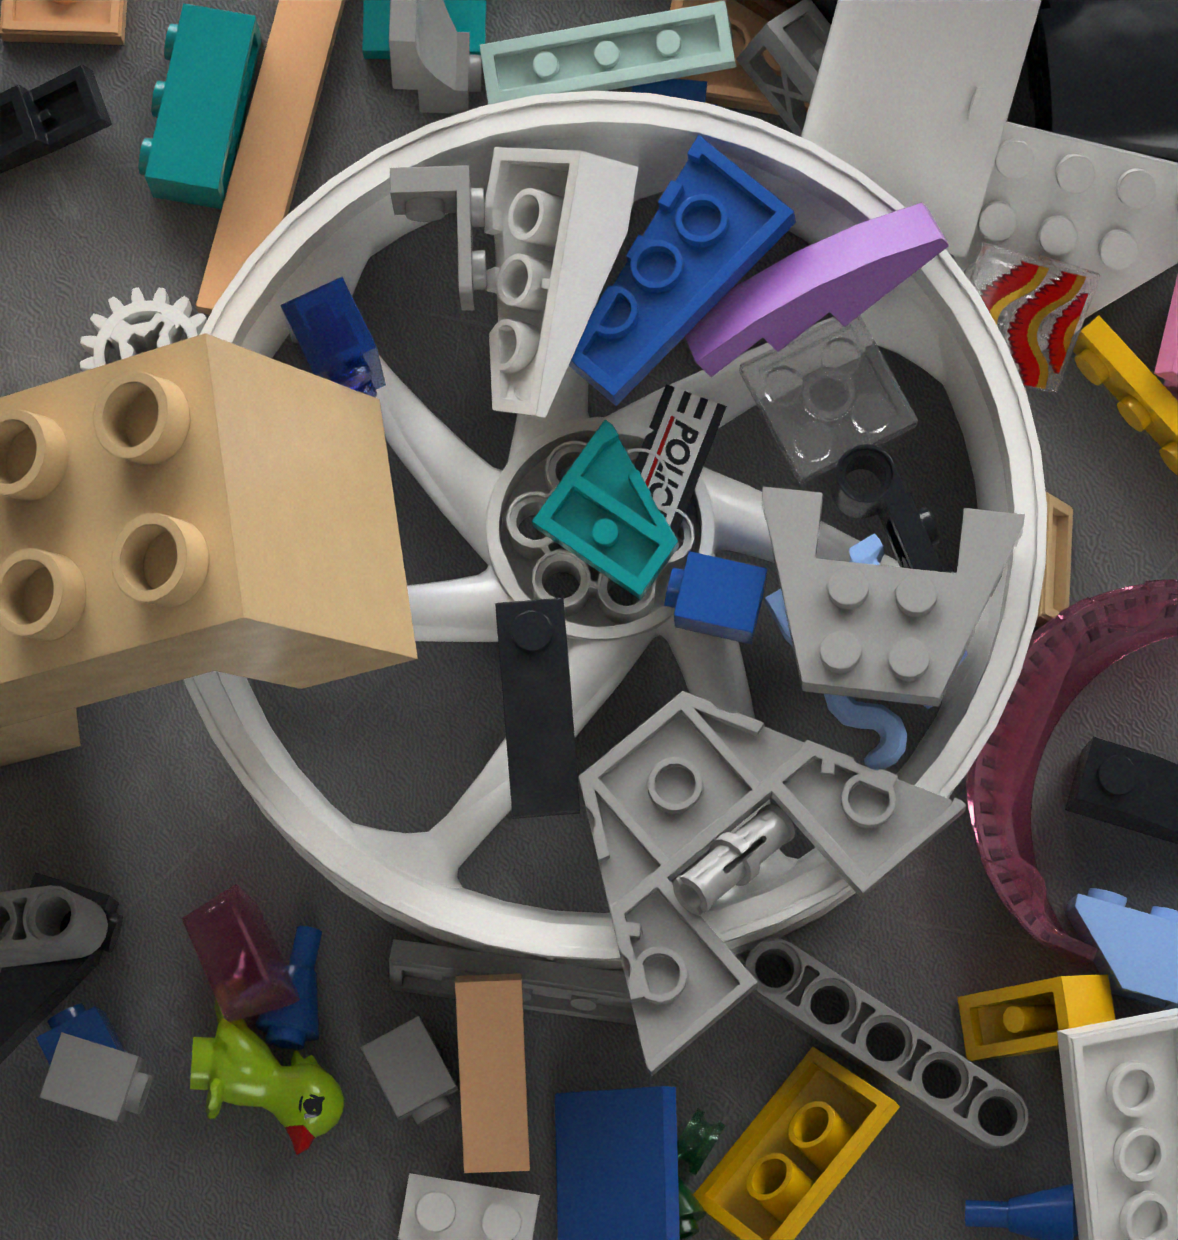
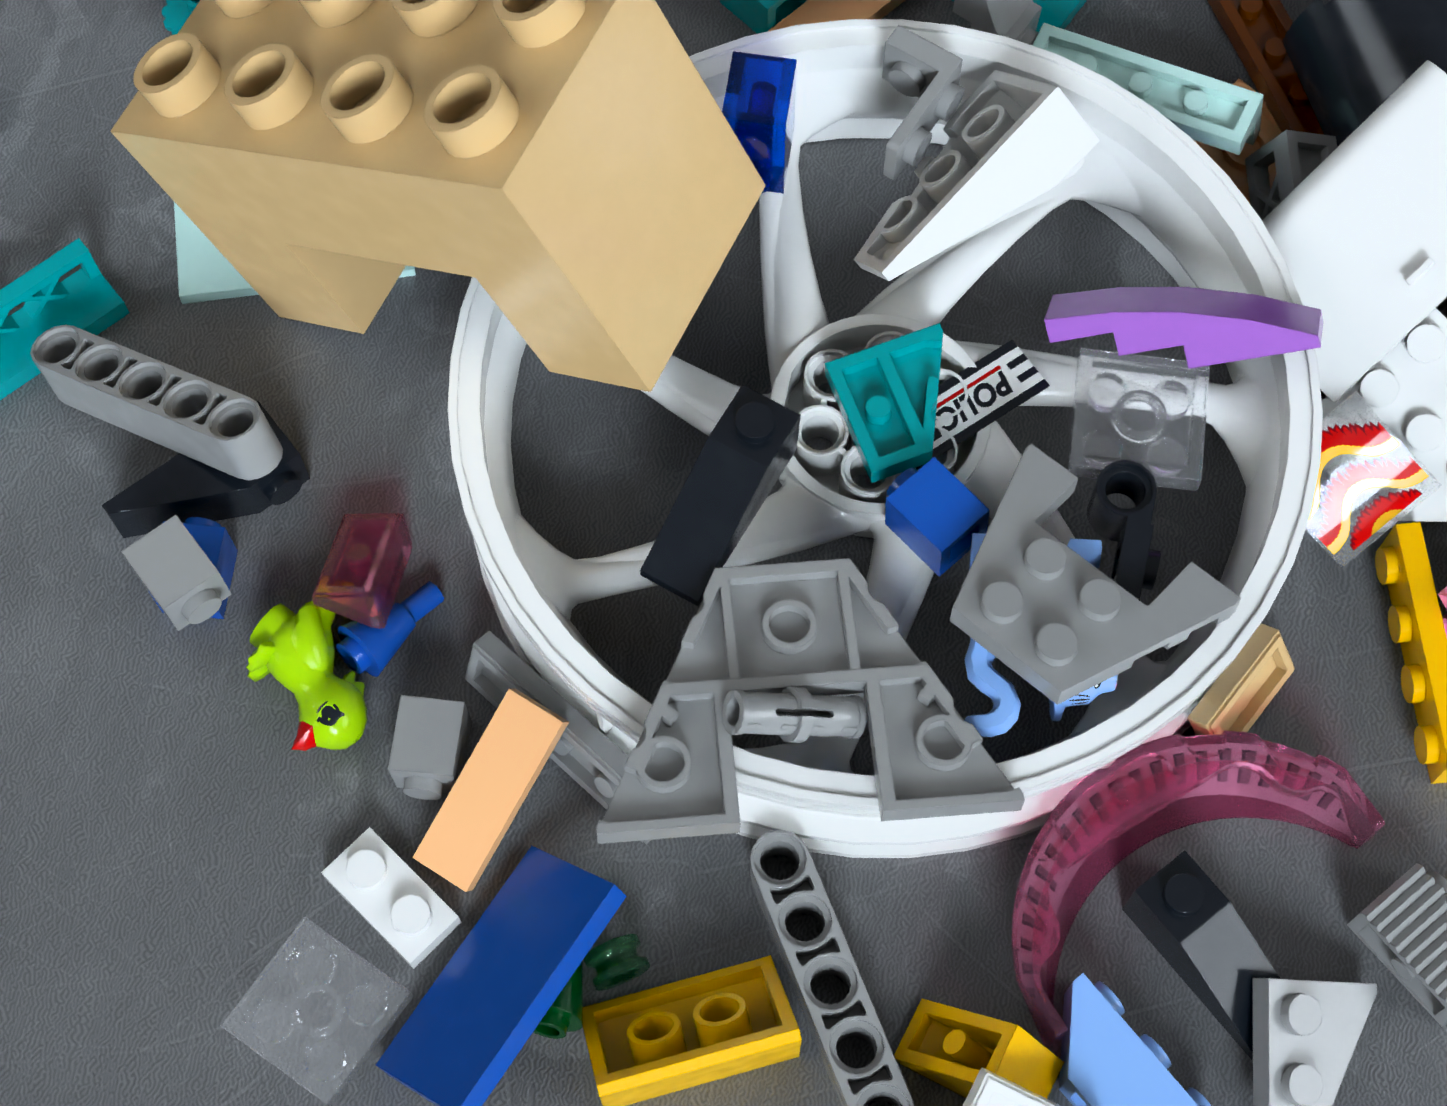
camera: 35 degrees right, 10 degrees down
blue wing [569,135,796,406] -> none

